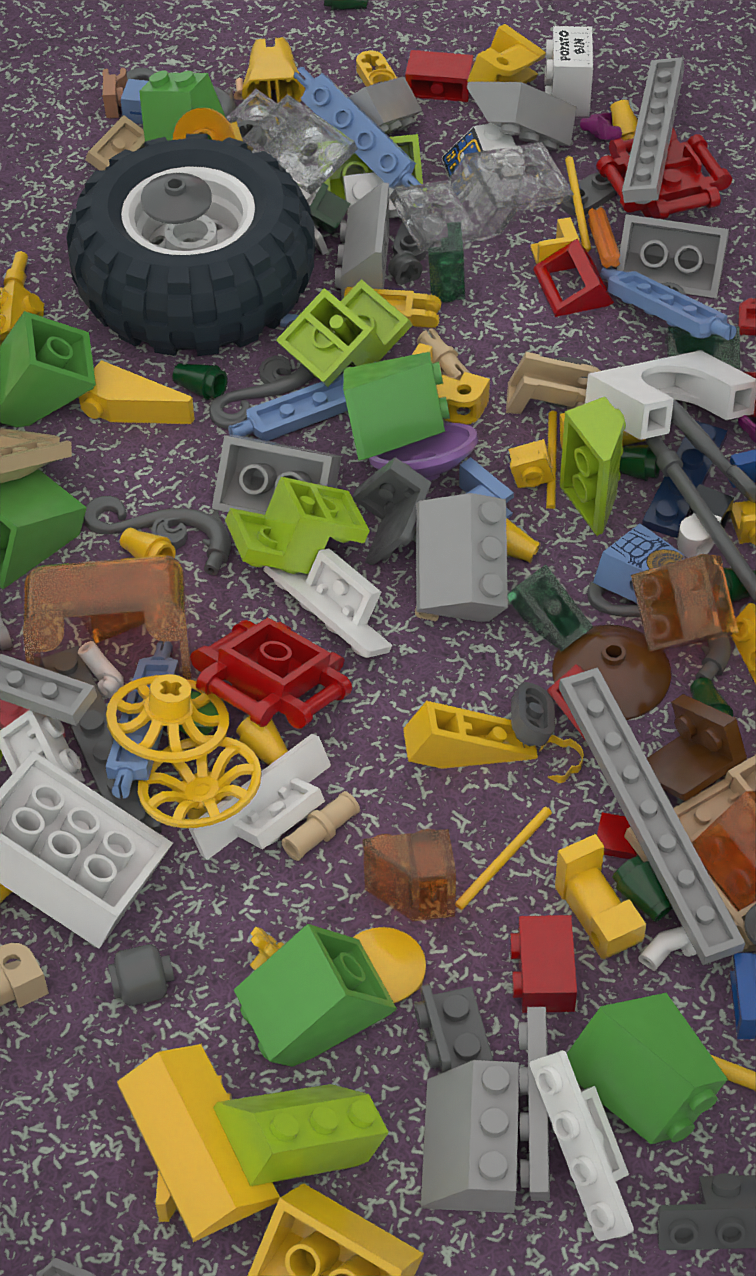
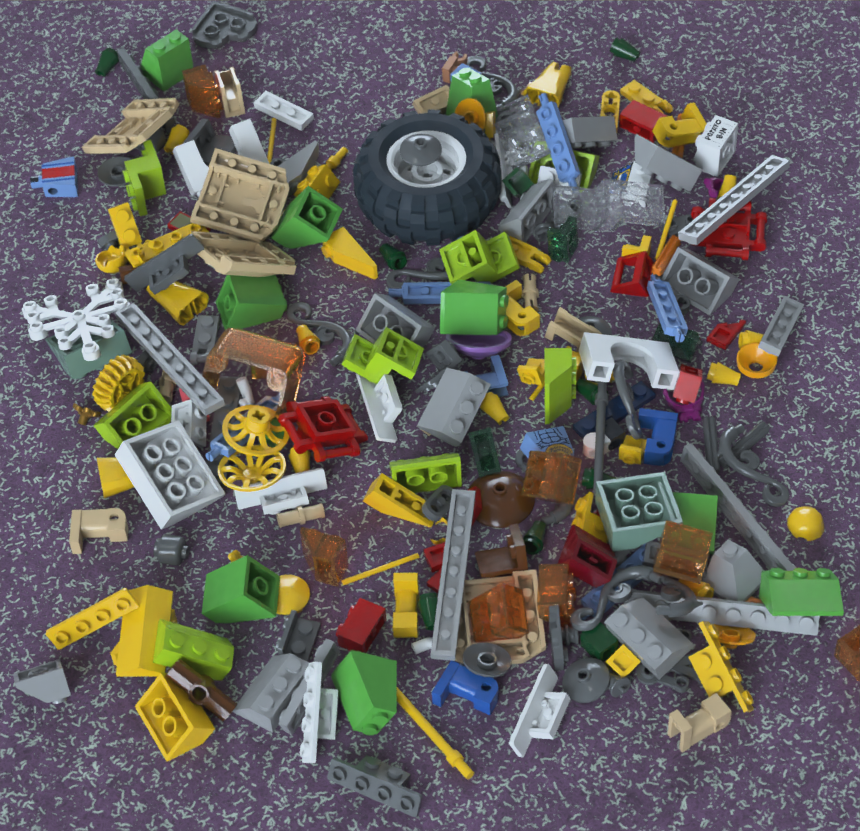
camera: 30 degrees right, 0 degrees up
none -> yellow bracket [46,588,139,650]
none -> reddish brown piece [165,658,237,721]
none -> lime slope [389,453,462,493]
none -> red plate [423,542,445,572]
none -> yellow hinge [620,80,673,114]

